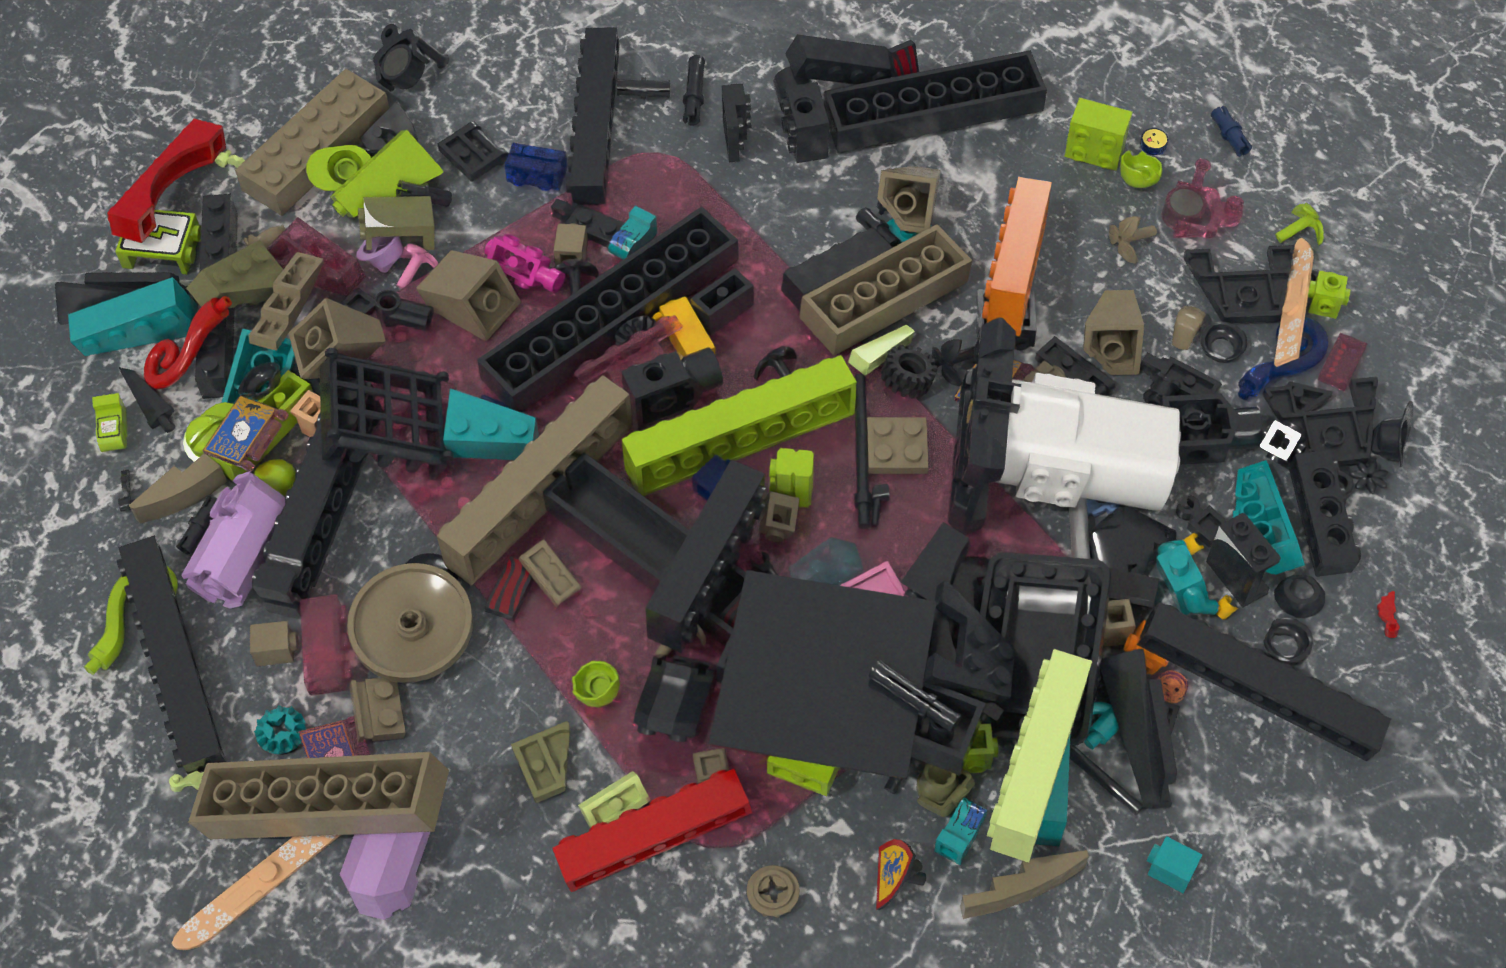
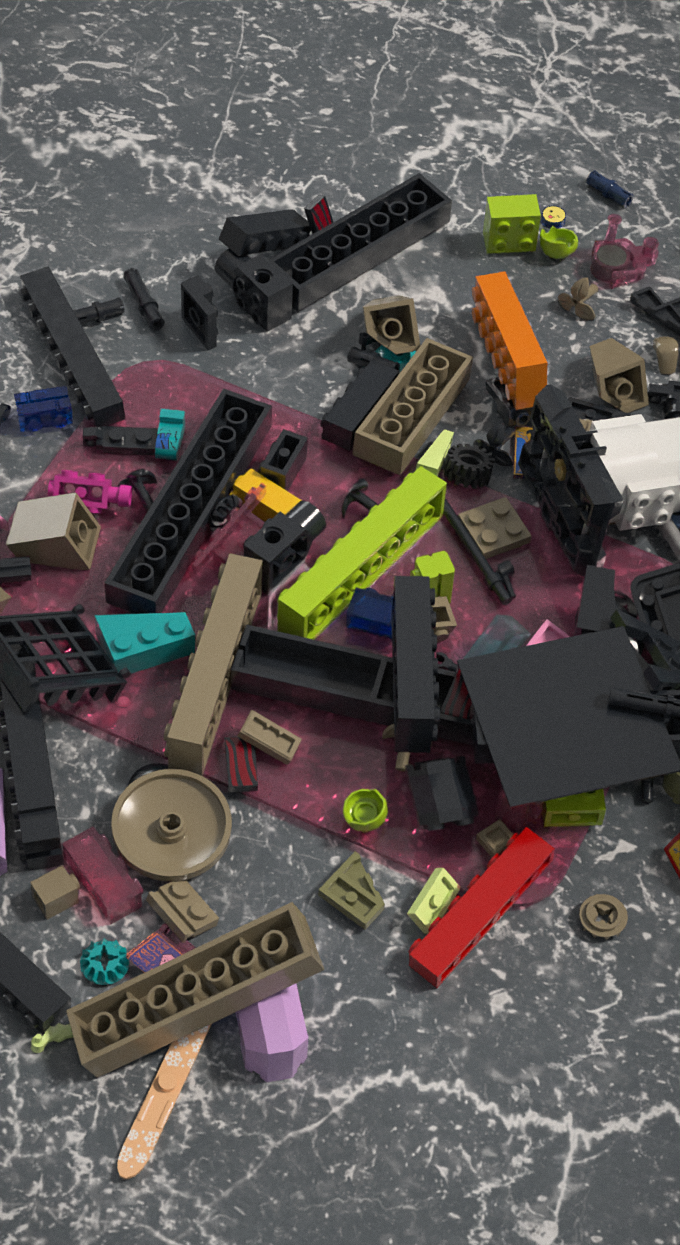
camera: 30 degrees left, 5 degrees down
dark tan brick [553,223,588,265] -> none

